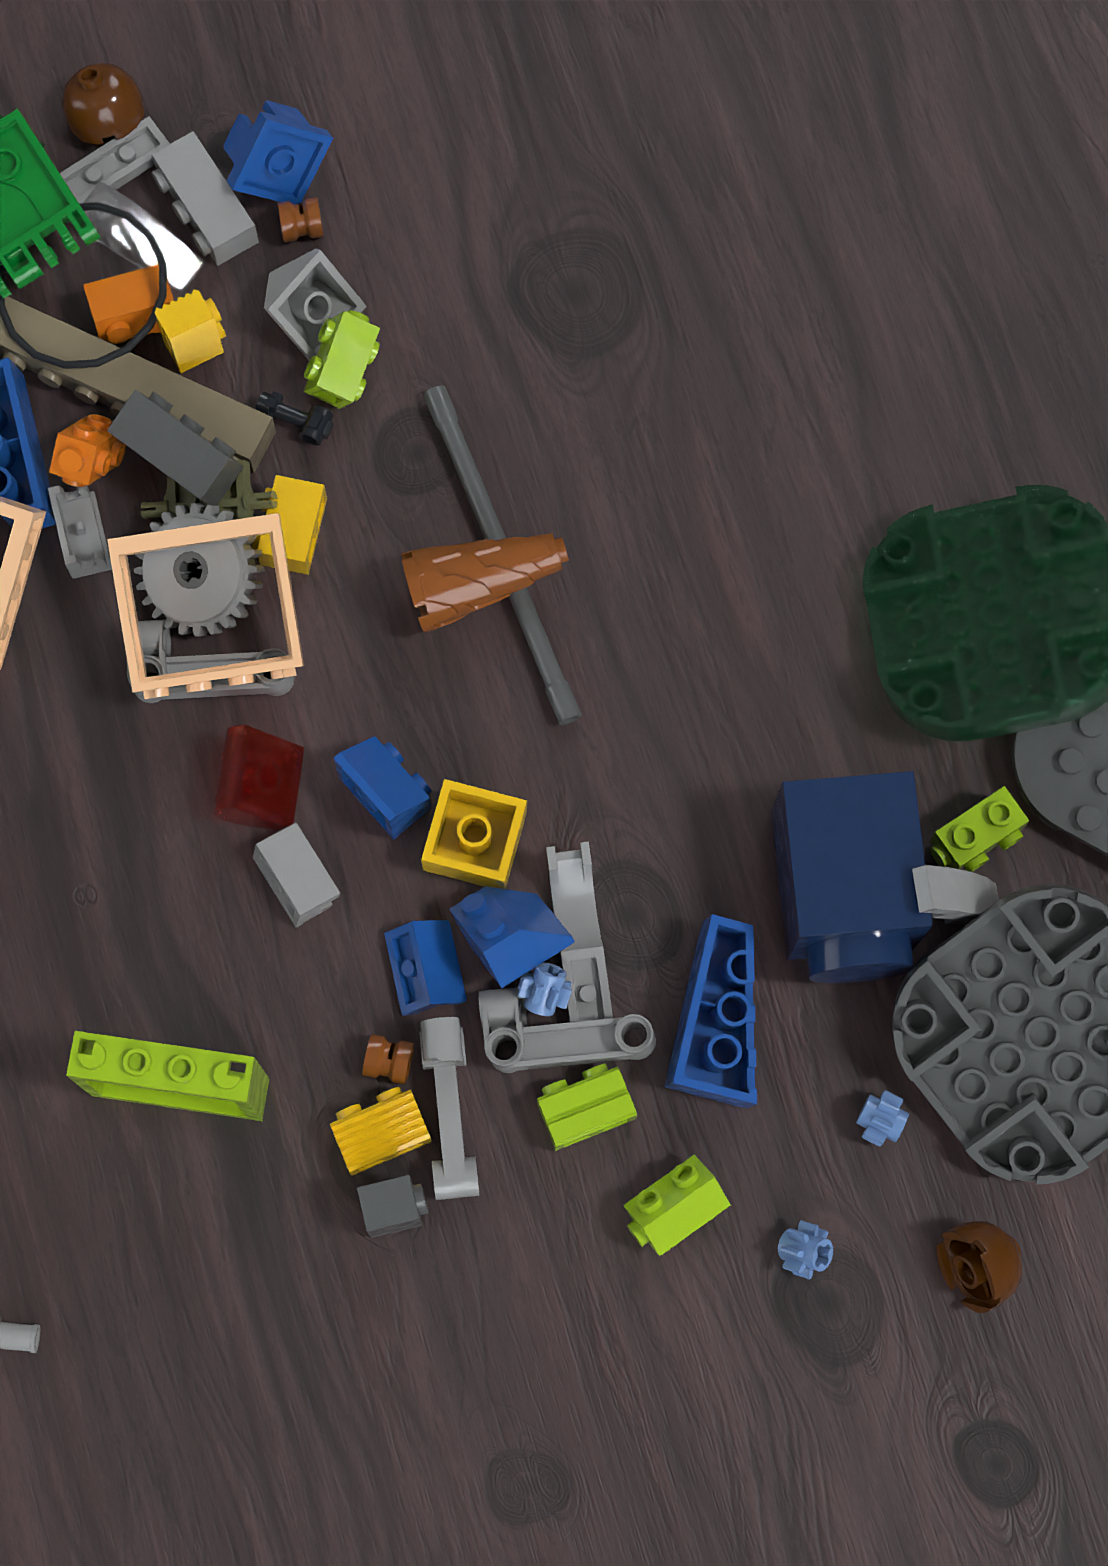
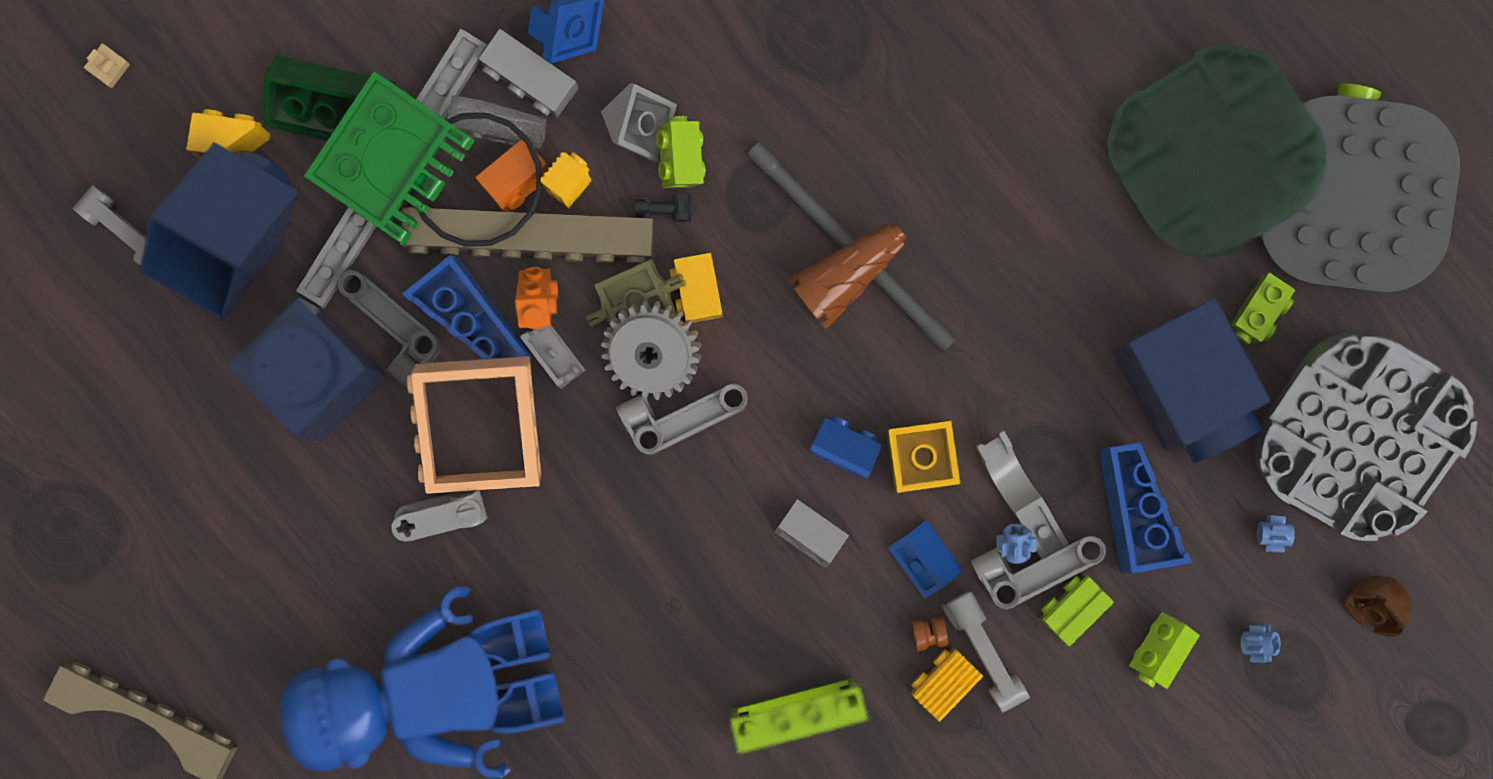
camera: 20 degrees left, 10 degrees up
reddish brown cylinder [62,63,145,145] -> none
dark grey brick [107,390,244,505] -> none
light nougat window [107,513,304,699] -> none
clear red brick [214,724,305,829] -> none
dark orange wheel [278,197,324,243] -> none
dark grey brick [357,1175,428,1238] -> none
blue slope [449,886,575,988] -> none
light grey slope [912,865,999,925] -> none

